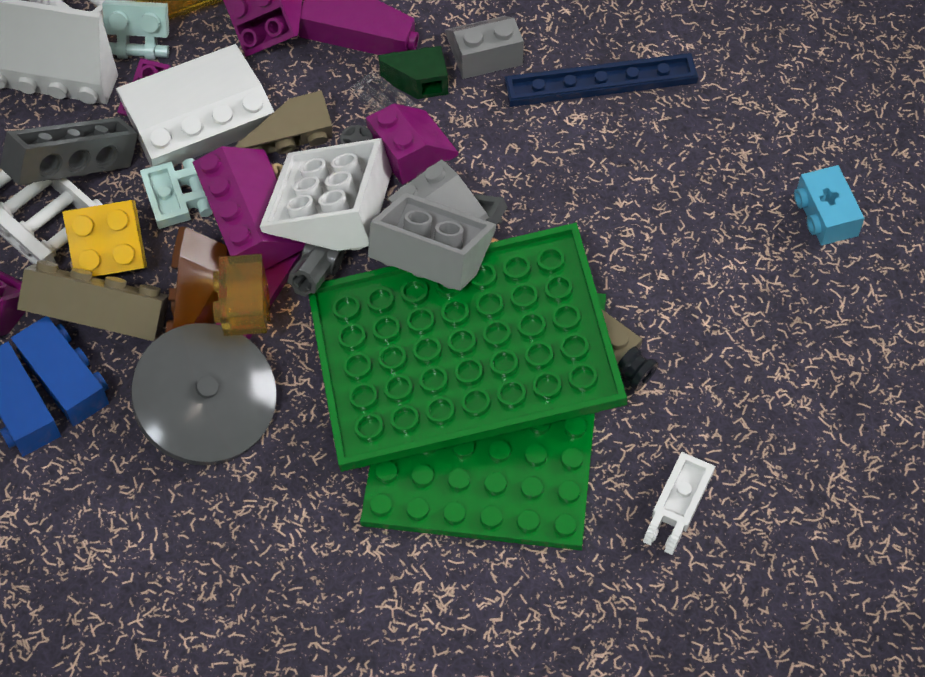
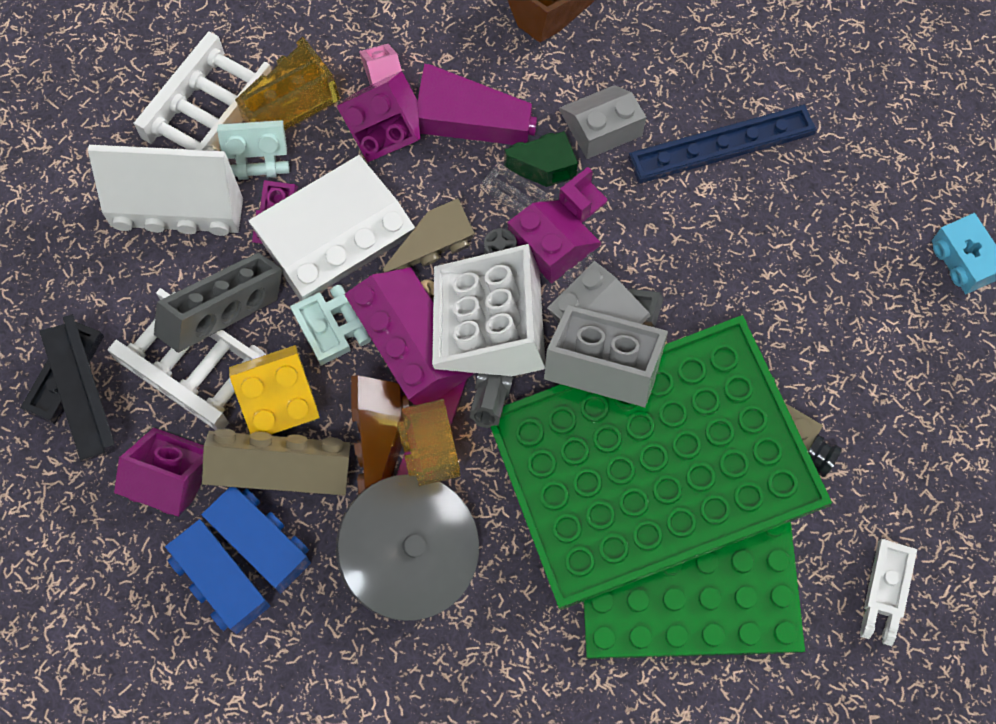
camera: 10 degrees left, 10 degrees up
none -> magenta panel [559,167,607,223]

